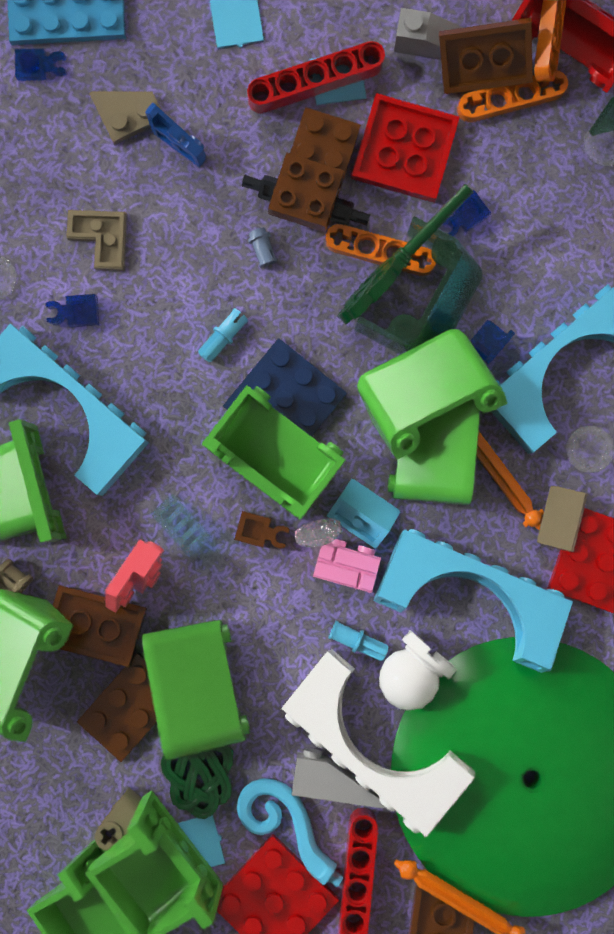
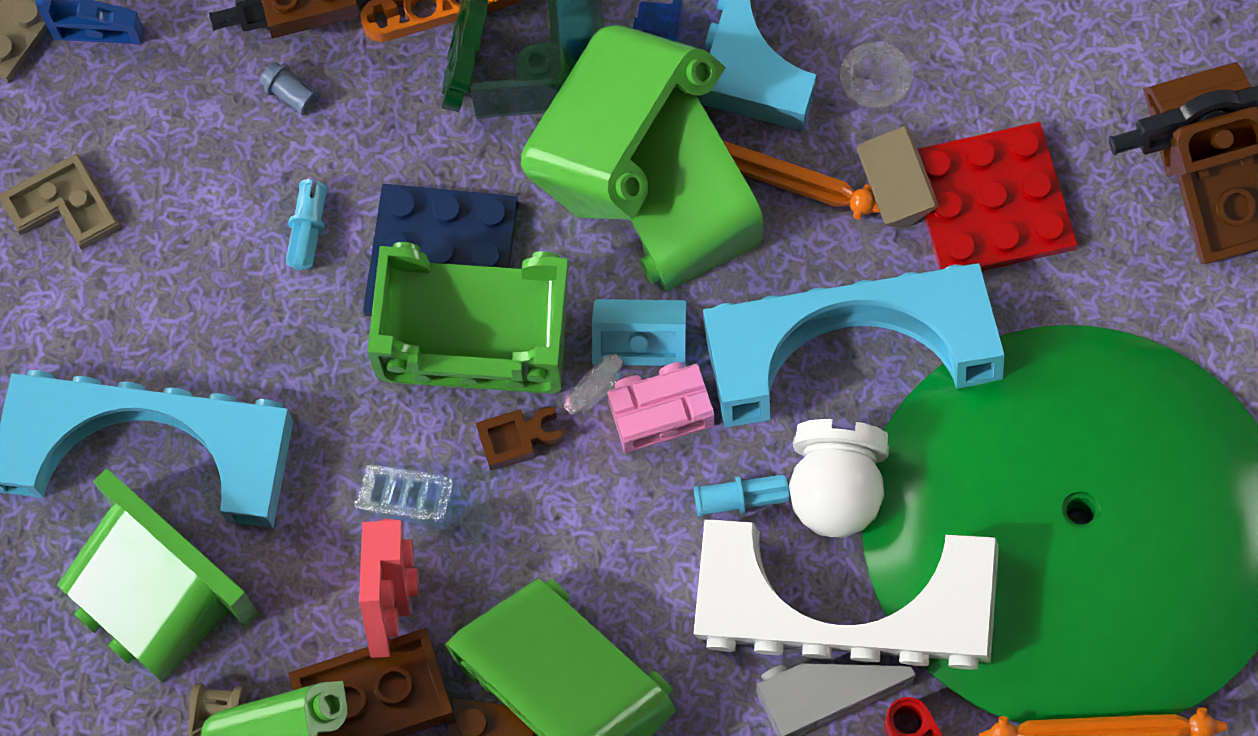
camera: 30 degrees left, 15 degrees down
clear blue plate [45,294,100,328] -> none

